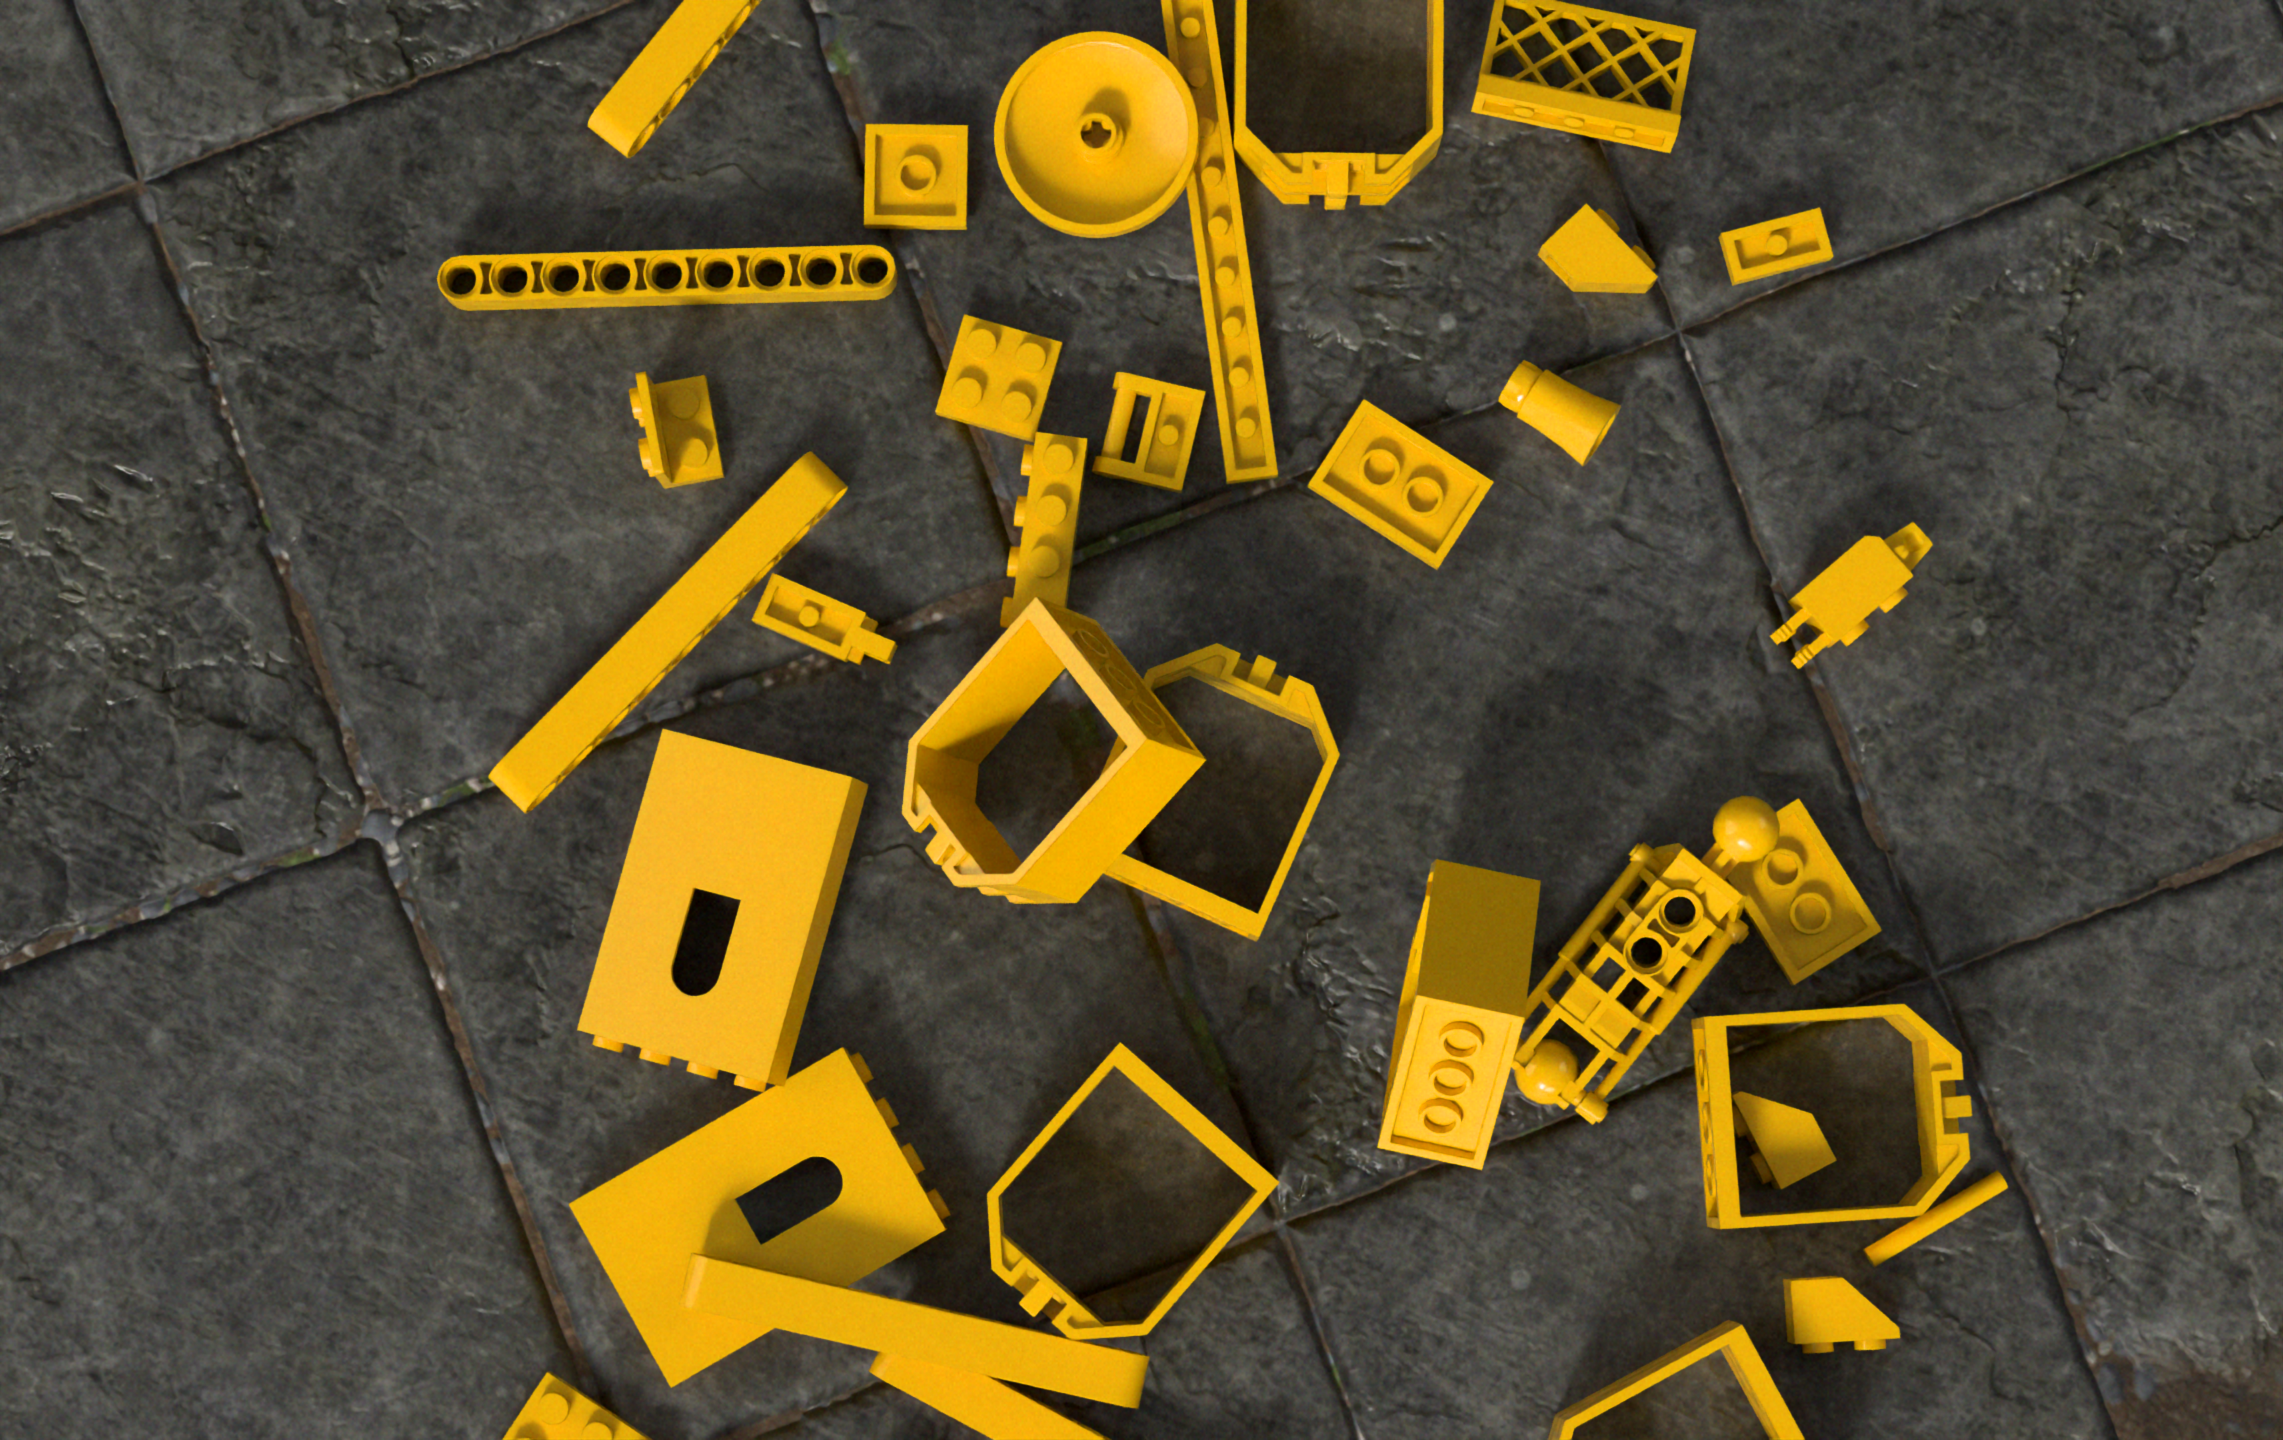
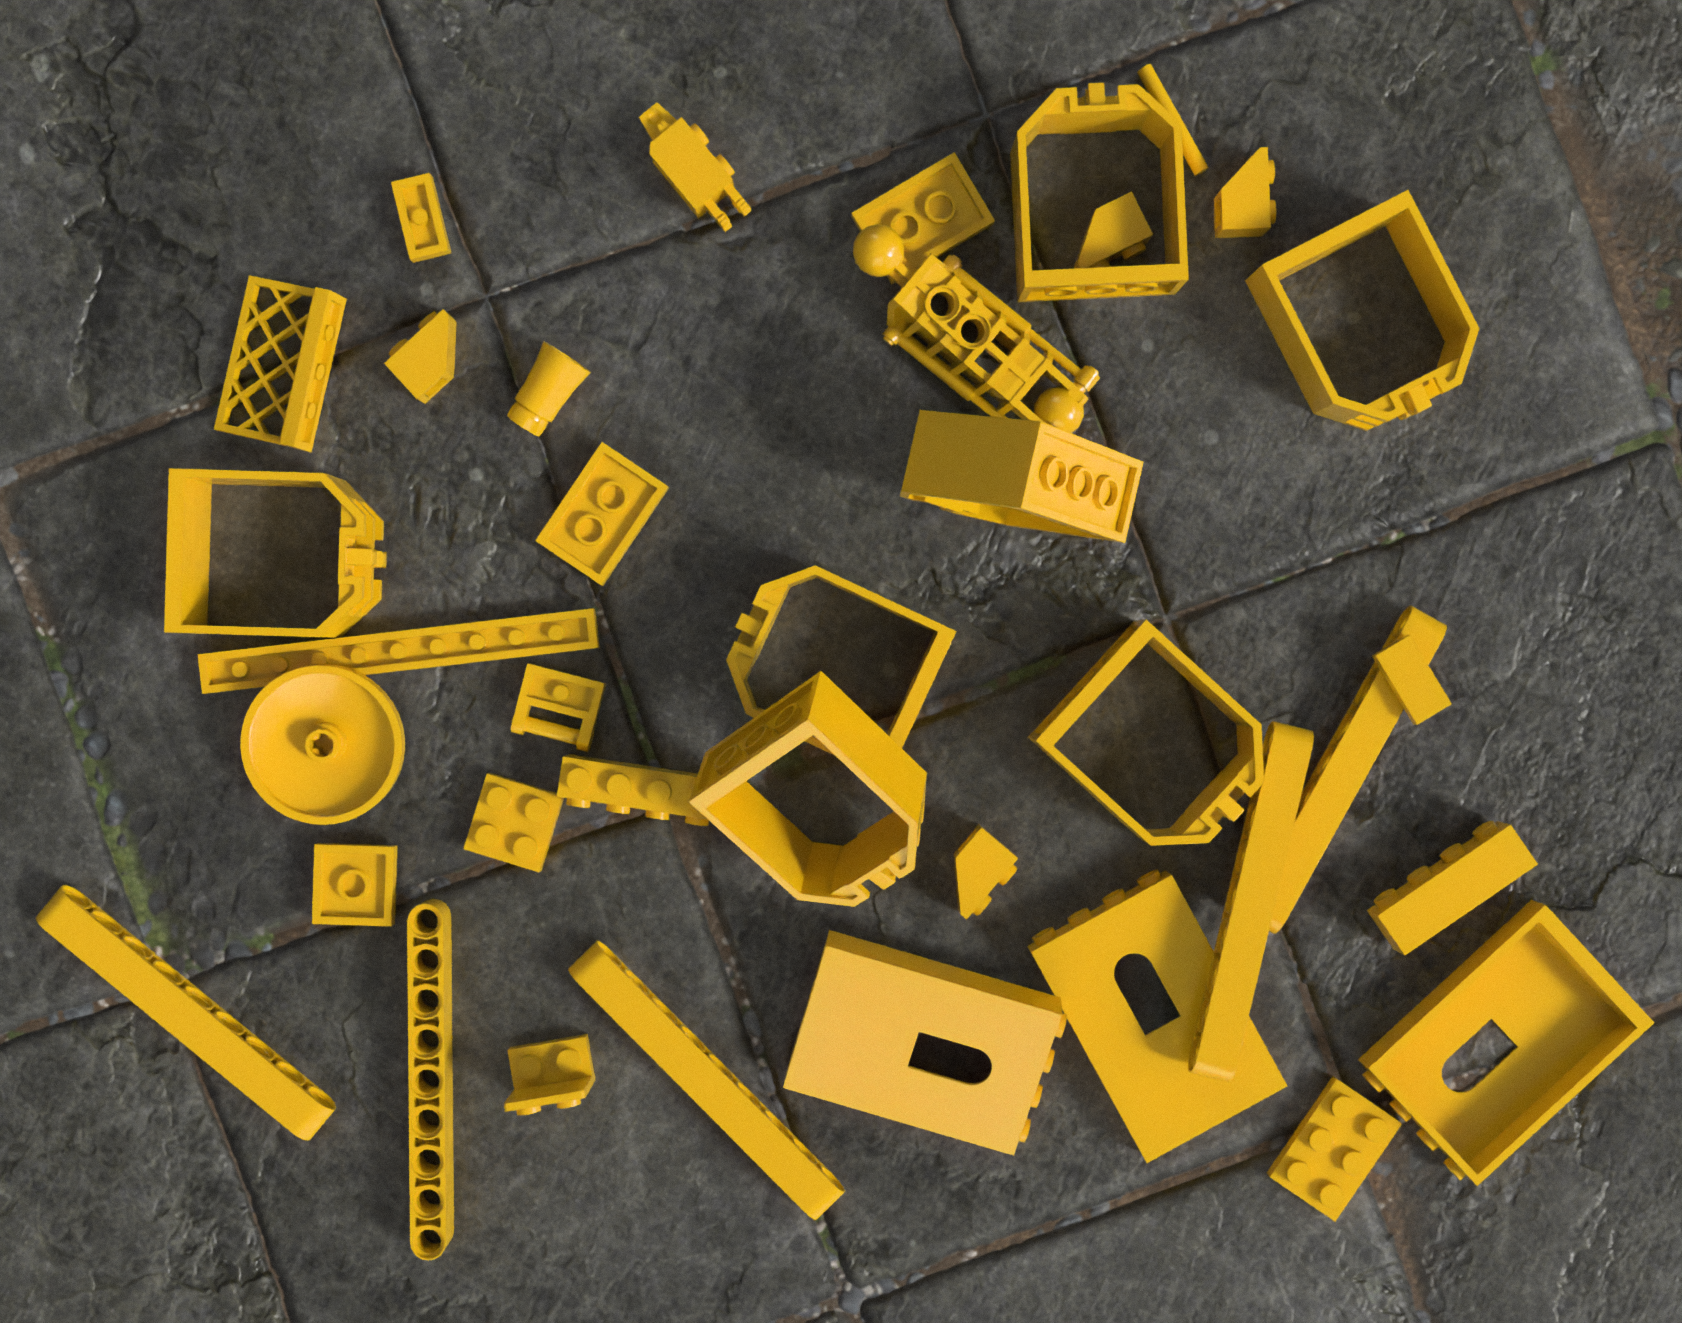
camera: 90 degrees left, 5 degrees up
yellow hinge [752,573,898,665] -> none
none -> yellow slope [953,824,1018,920]

